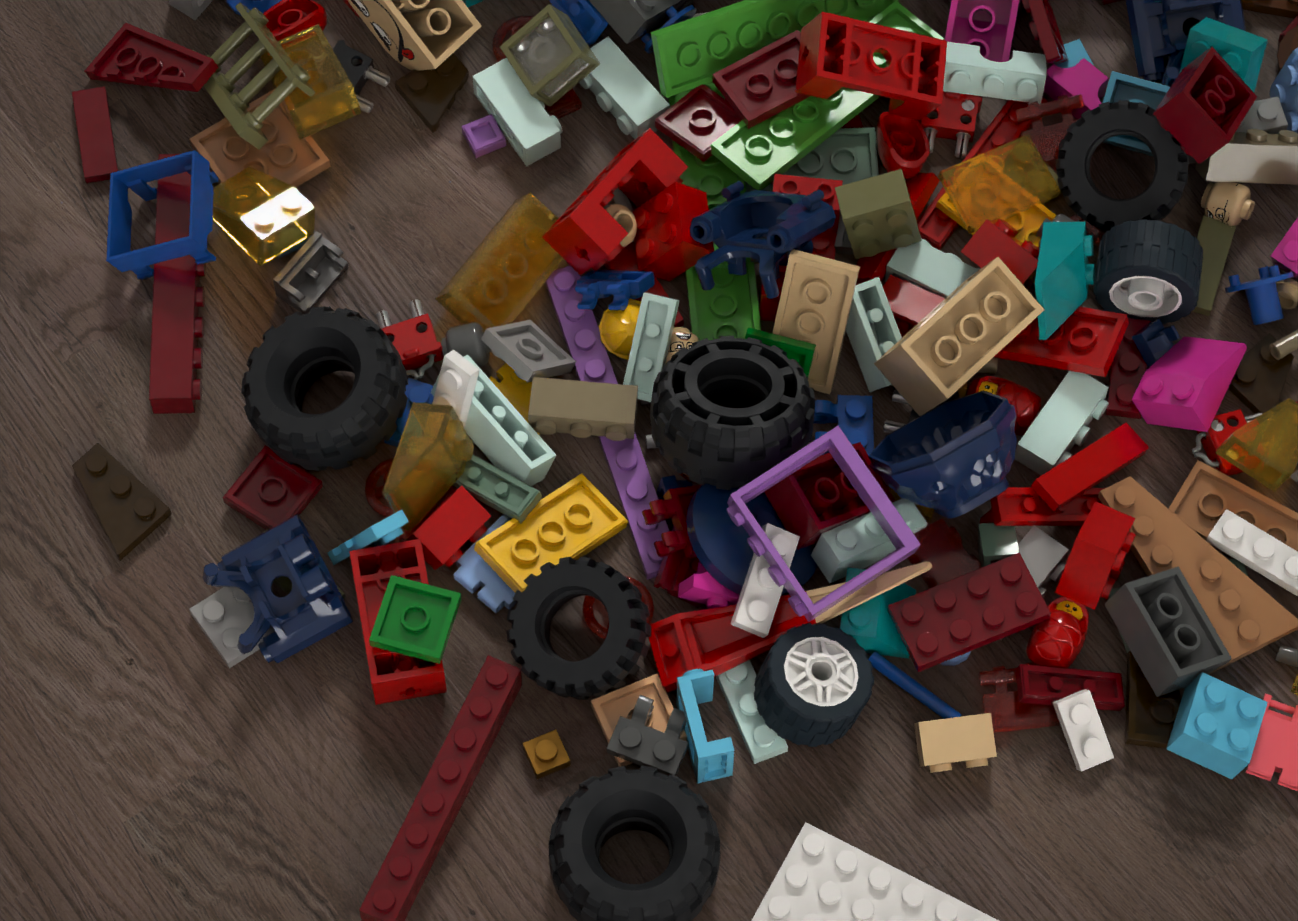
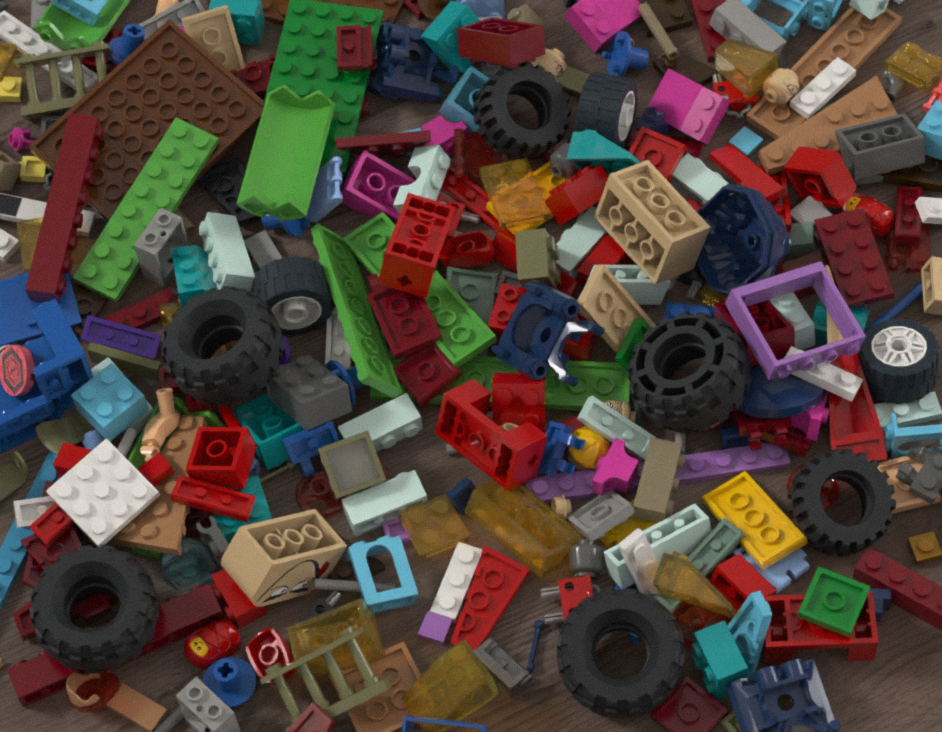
camera: 75 degrees left, 5 degrees down
none -> light grey bar [314,578,395,593]
none -> medium azure panel [345,536,419,616]
none -> clear yellow plate [398,493,470,560]
none -> medium lavender tile [418,610,453,646]
none -> white plate [430,542,482,624]
none -> dark blue tile [445,477,482,516]
none -> red wing [450,545,530,658]
none -> dark blue hinge [527,620,544,673]
none -> tan plate [551,494,571,520]
none -> dark pink brick [592,438,639,496]
none -> teal brick [690,621,748,701]
none -> medium azure tile [729,126,763,158]
none -> tan head [763,68,799,105]
none -> dark blue tile [870,589,891,621]

